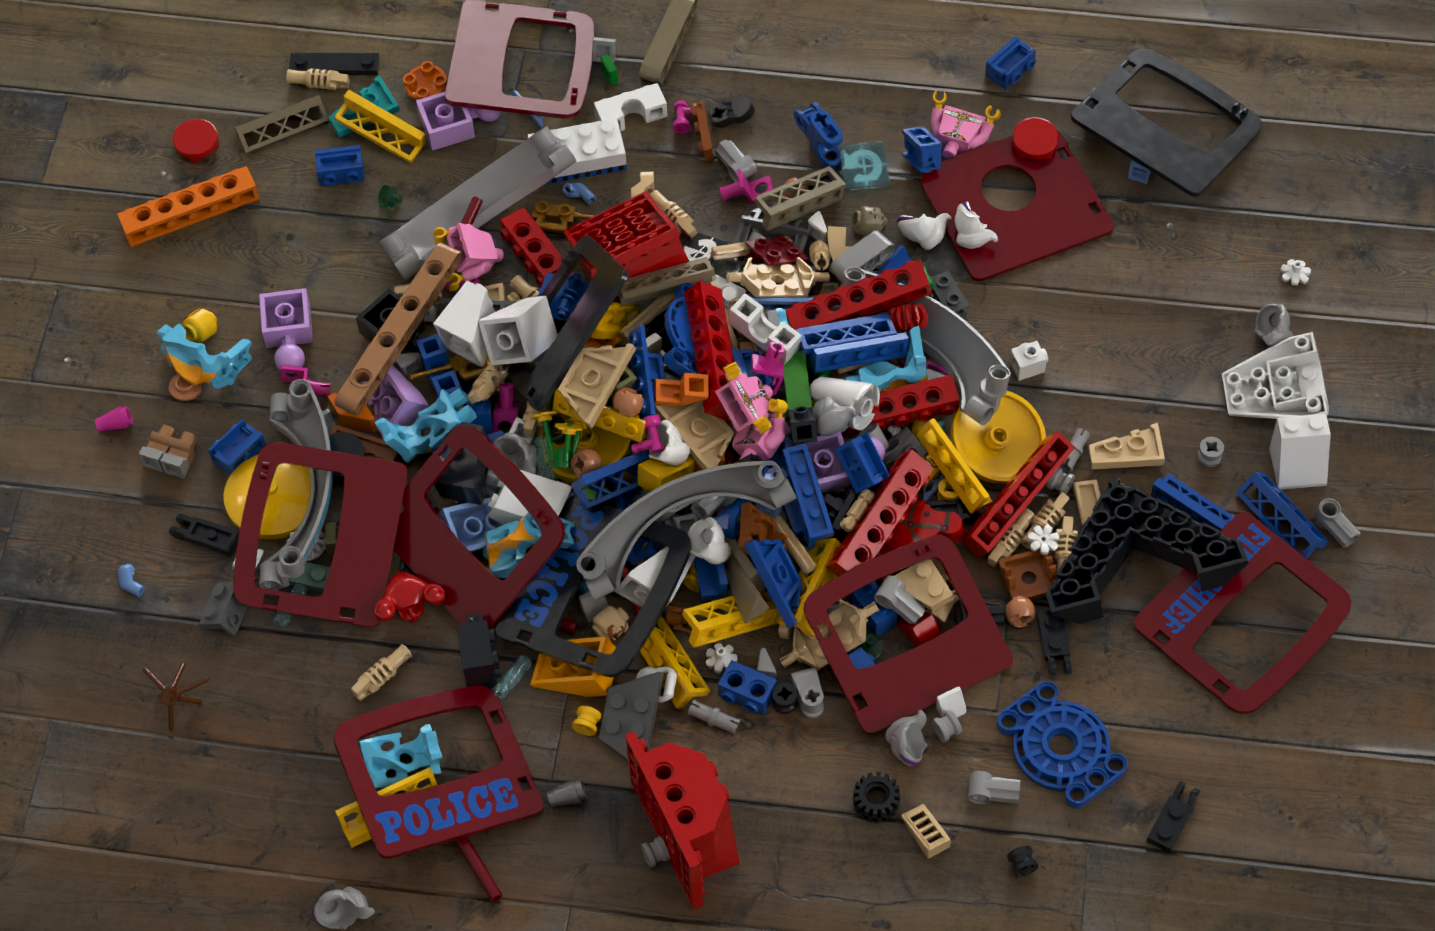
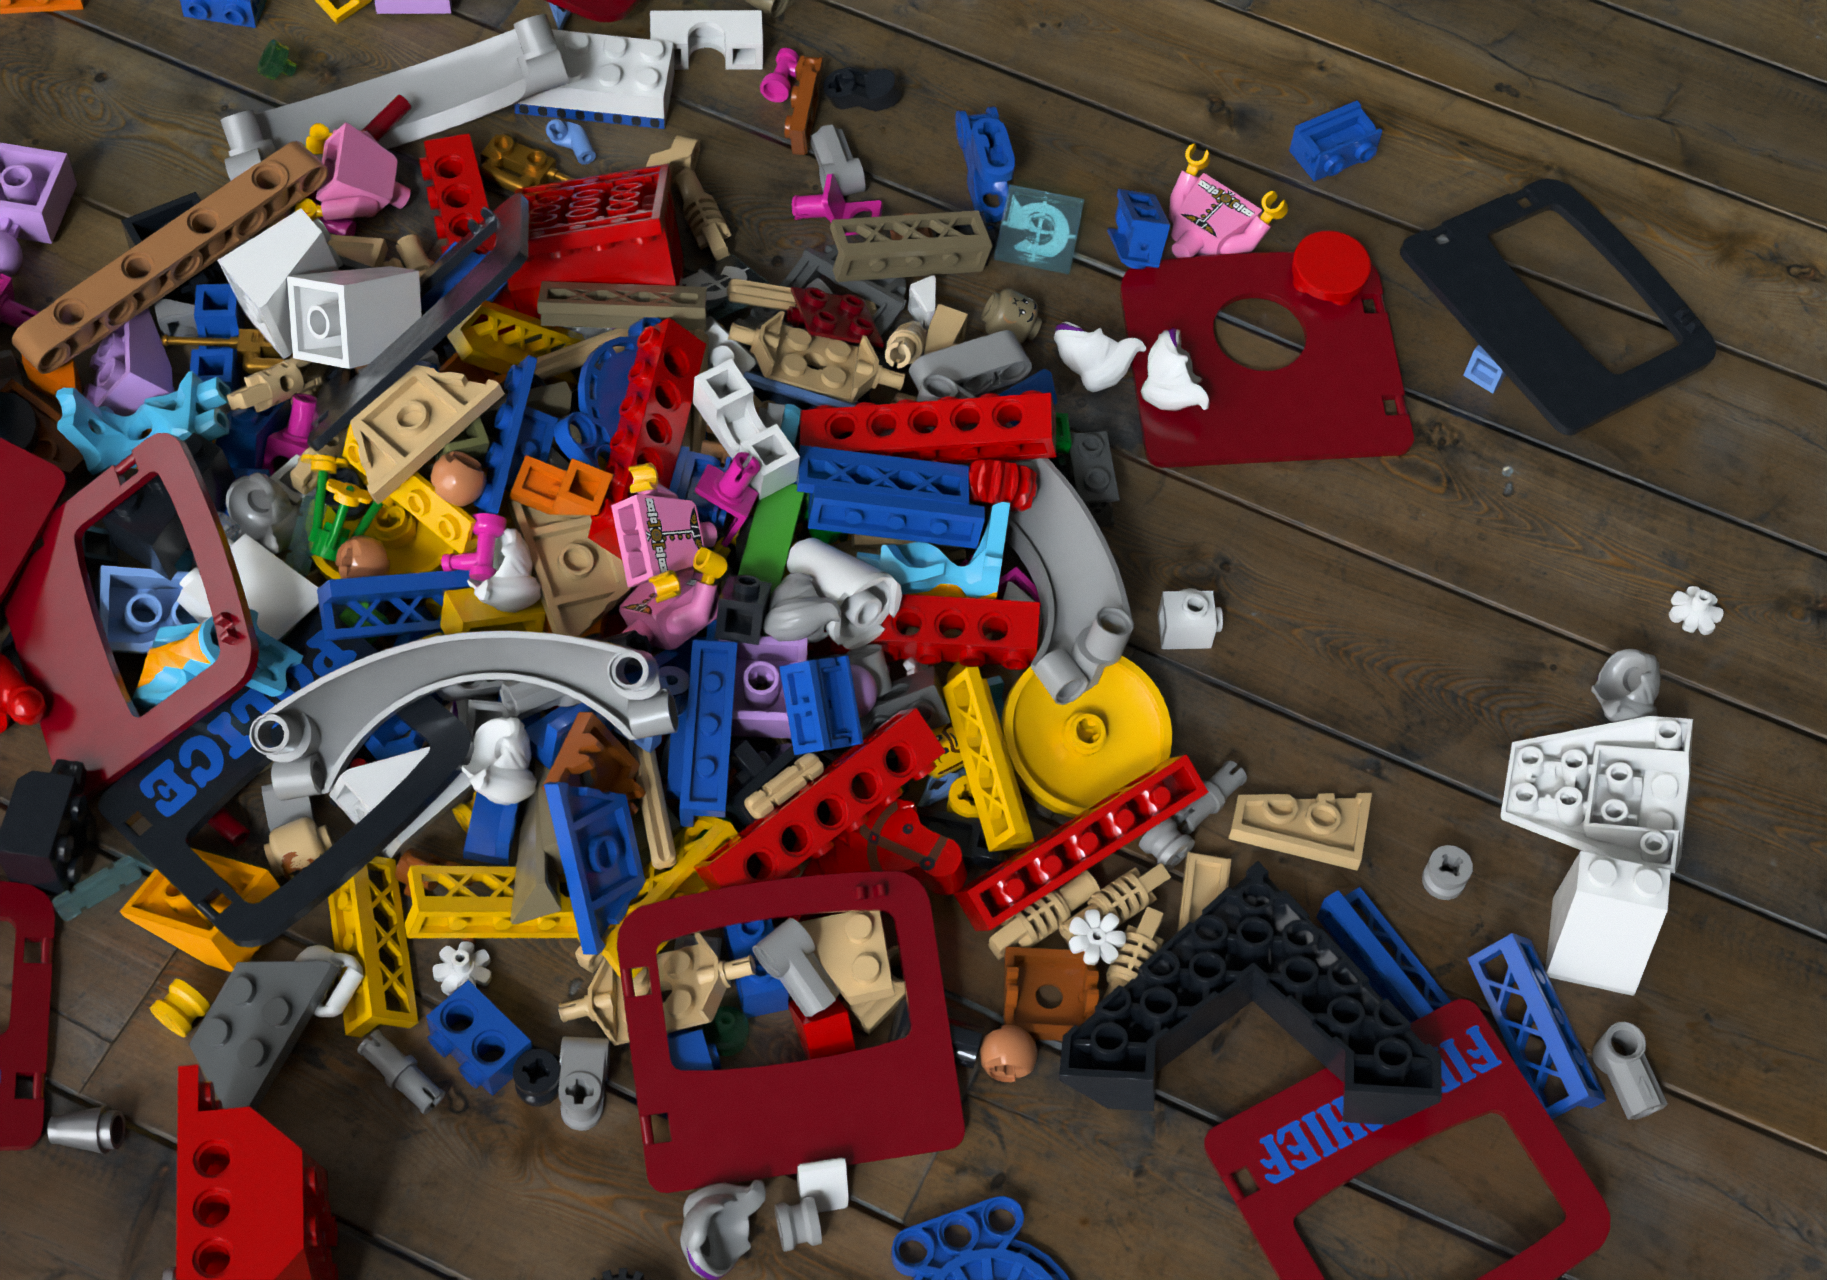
camera: 10 degrees right, 0 degrees up
light grey slope [757,648,777,679] -> none
black hinge [1037,611,1072,676] -> none

